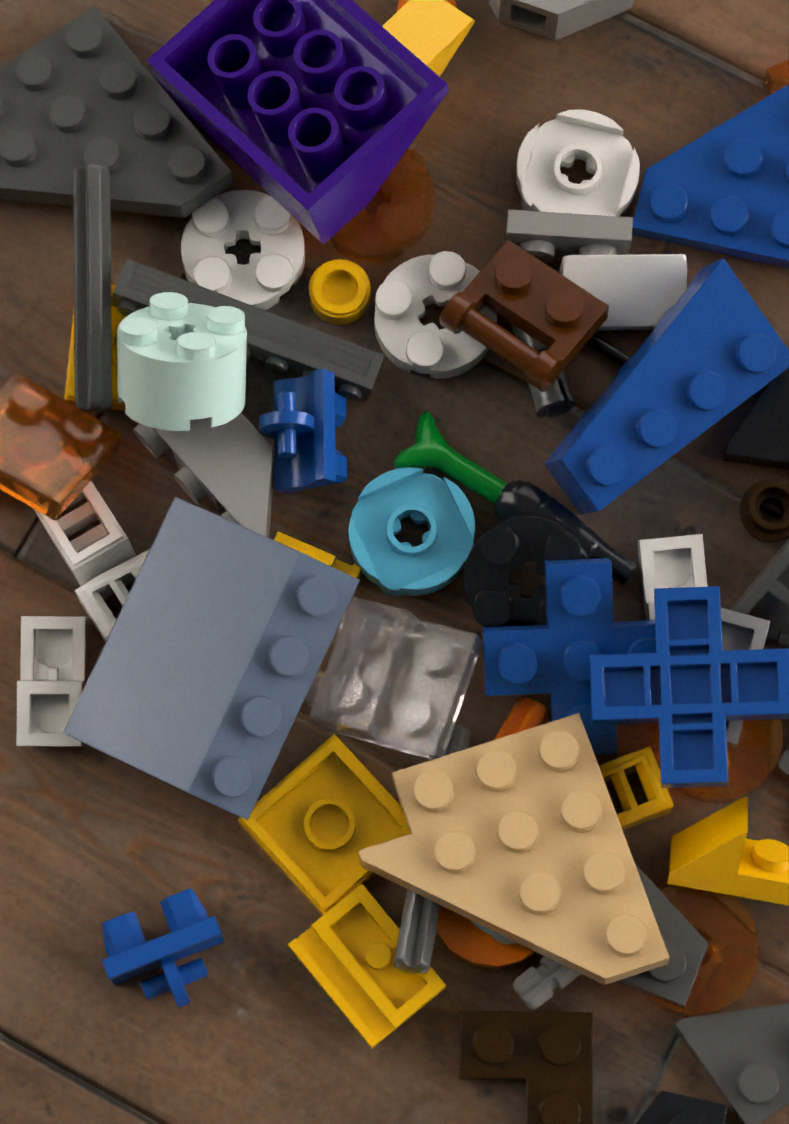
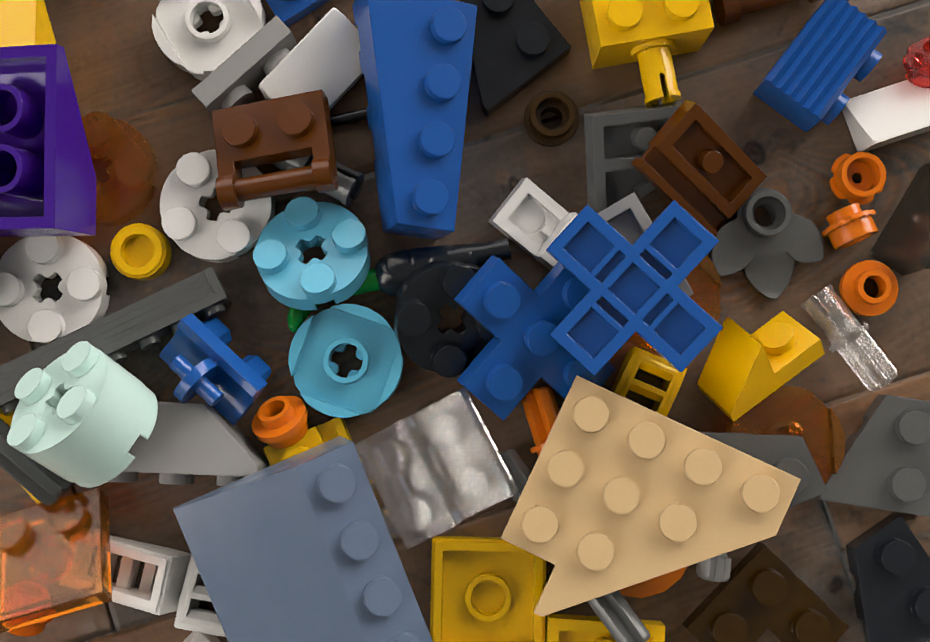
camera: 45 degrees left, 10 degrees up
none -> orange plate [251,396,308,449]
none -> medium azure plate [253,197,371,311]

